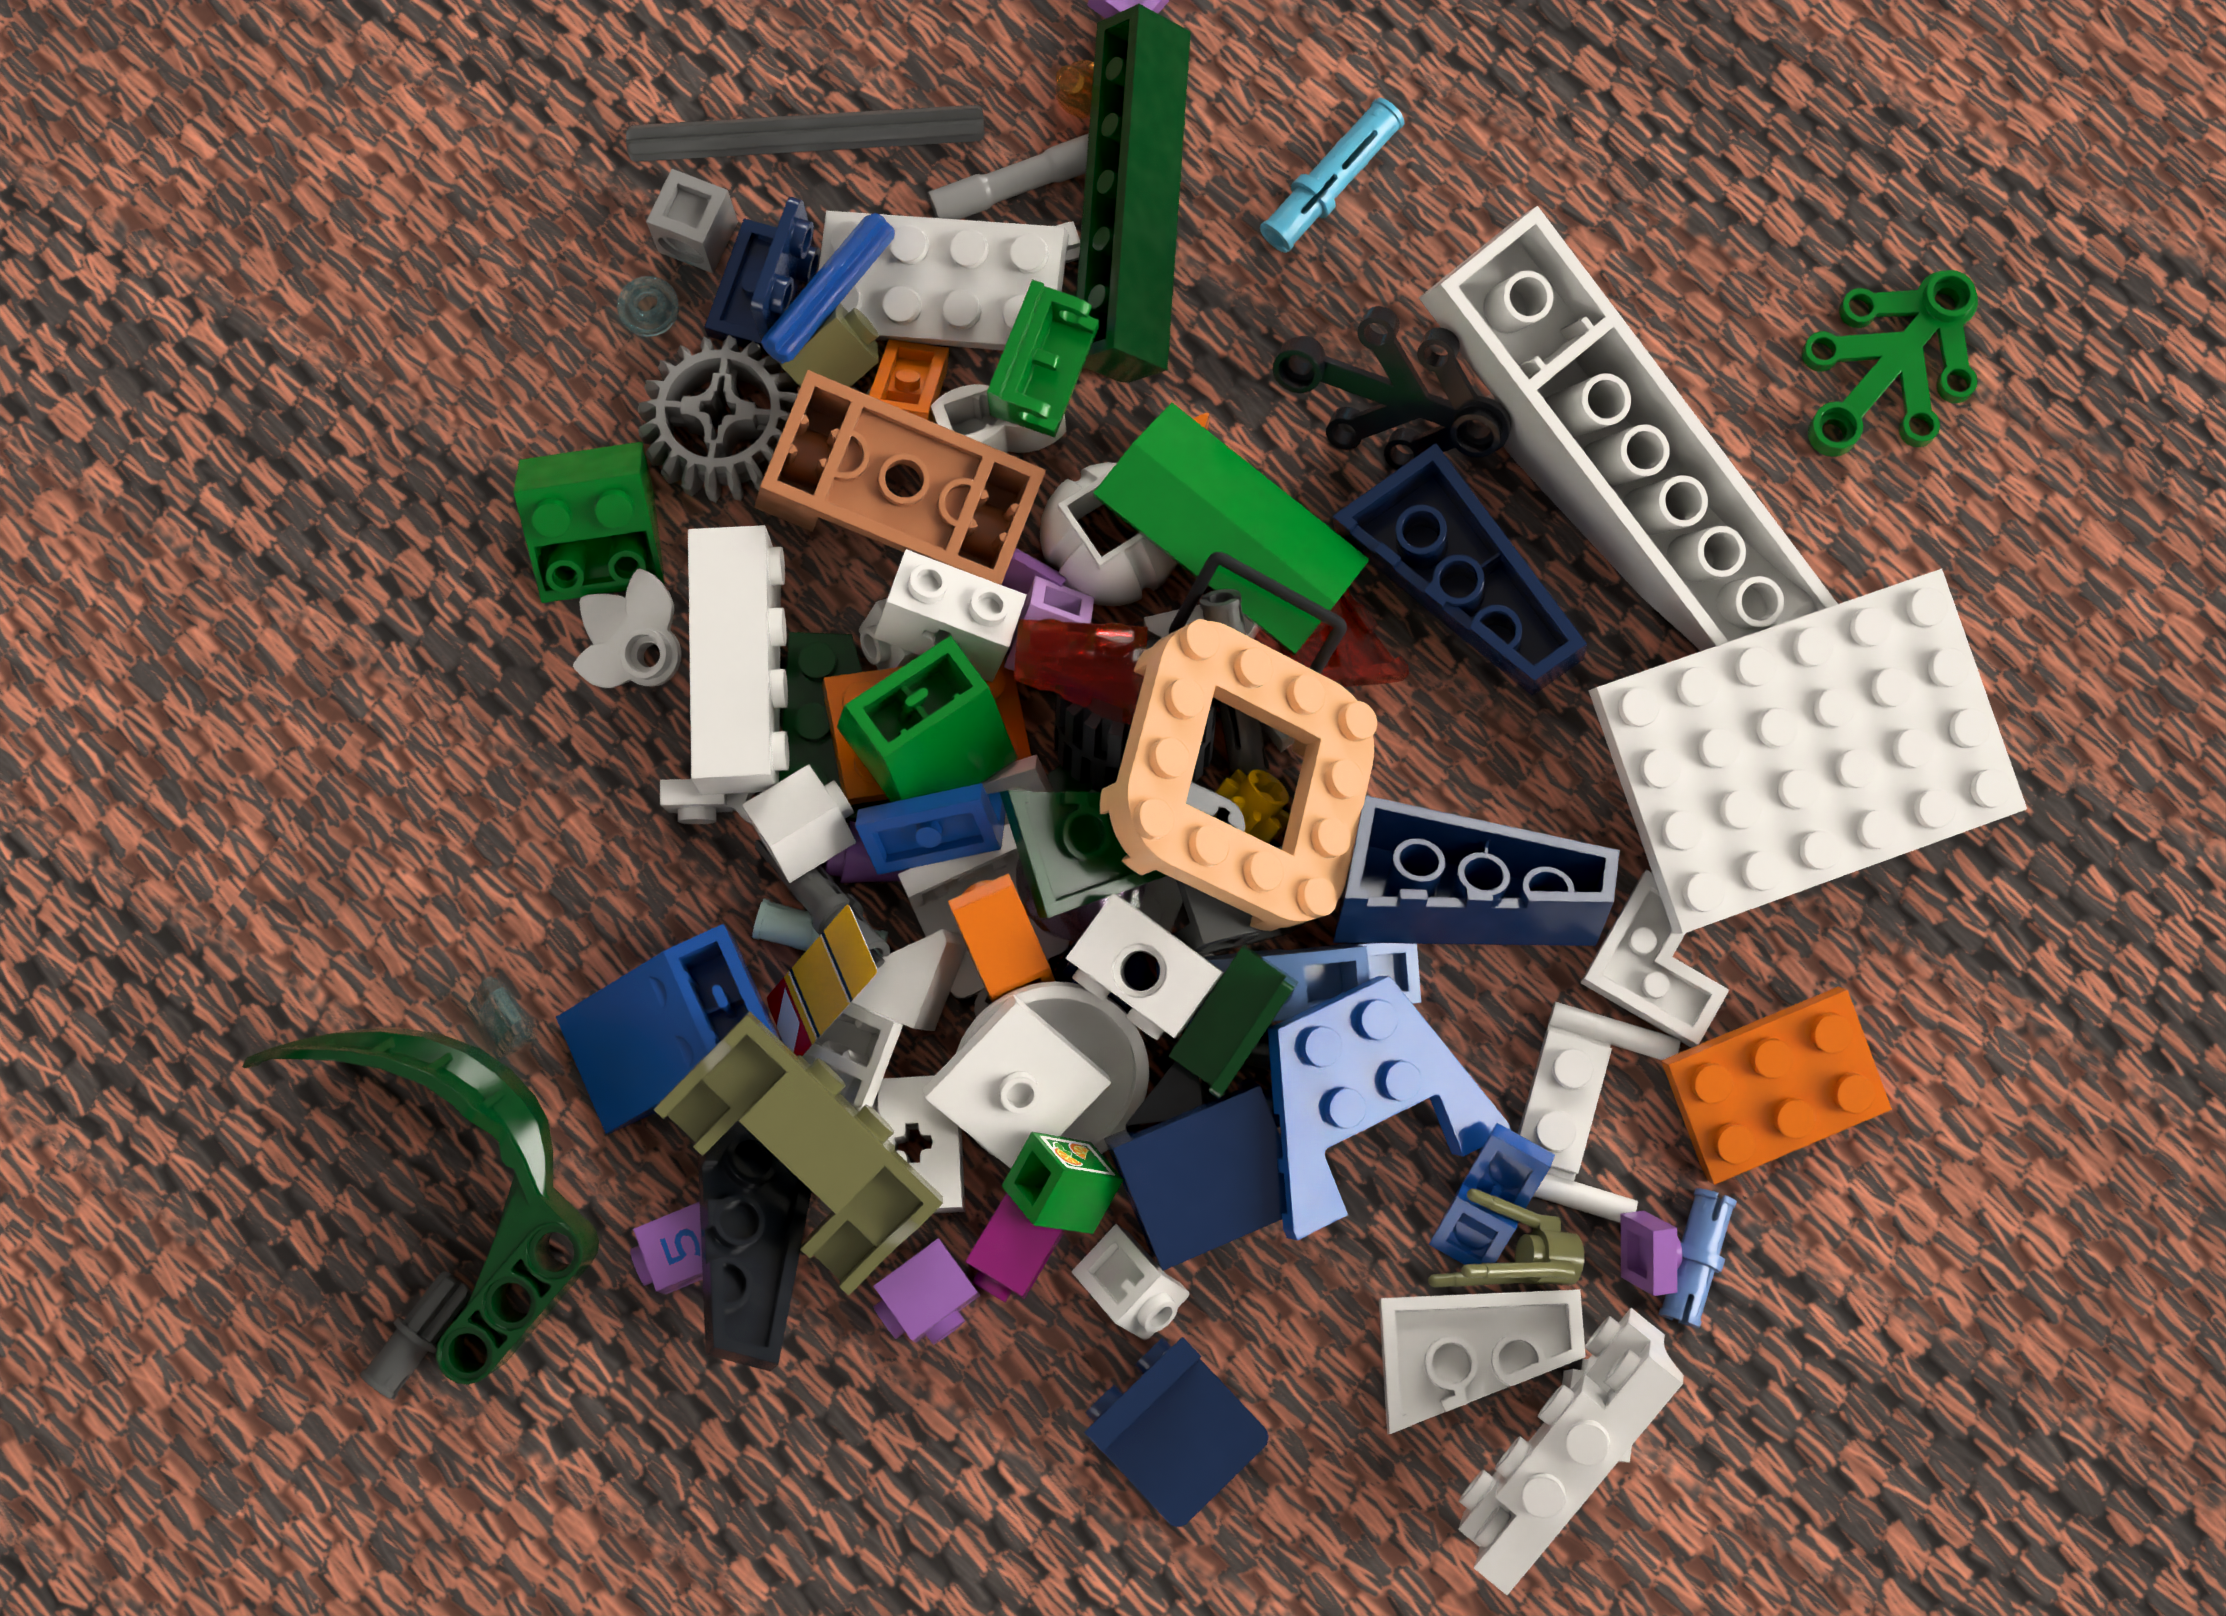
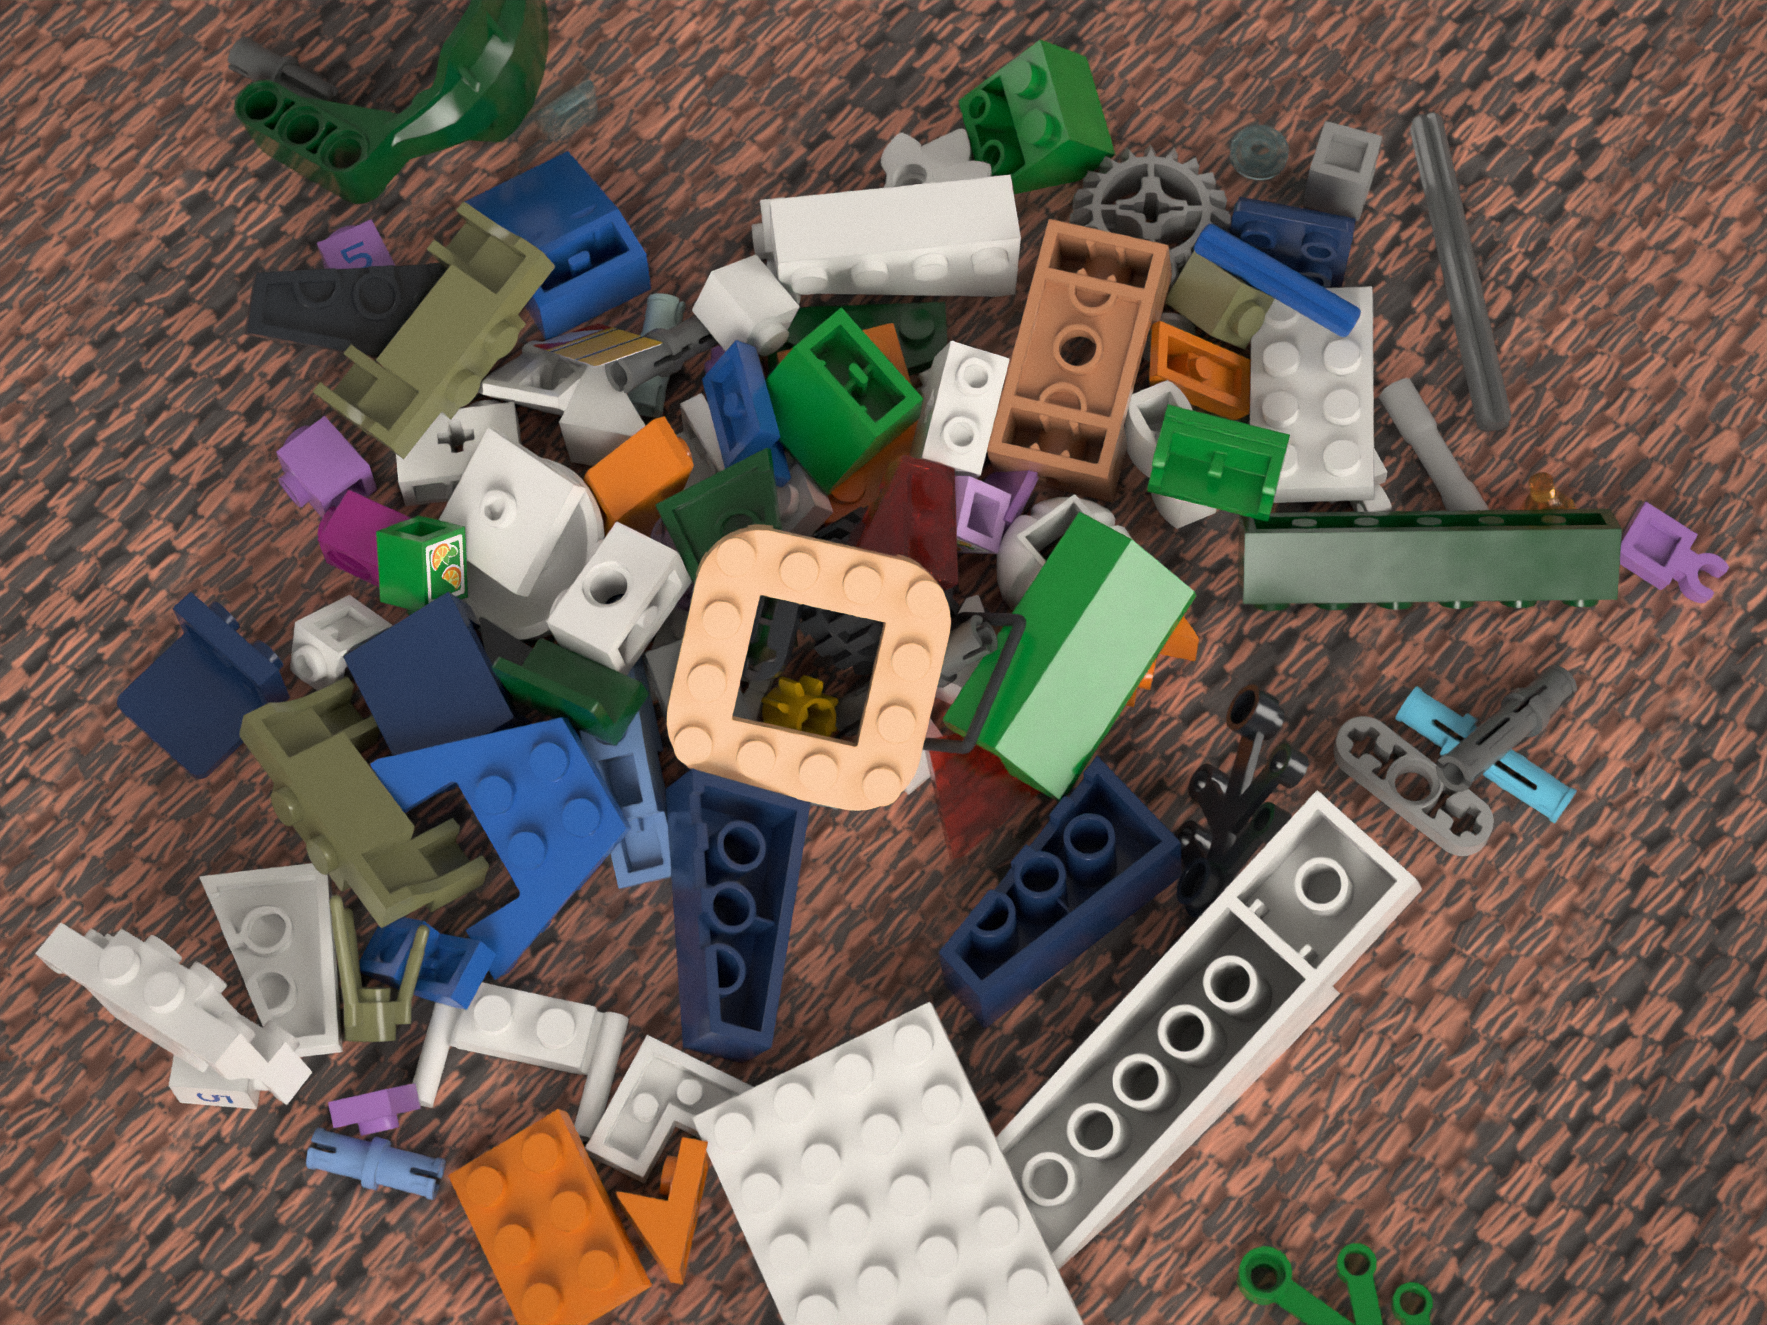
camera: 85 degrees right, 10 degrees down
none -> olive bracket [239,677,489,928]
none -> orange slope [616,1137,711,1285]
none -> light grey beam [1333,716,1494,856]
none -> dark grey pin [1436,665,1577,792]

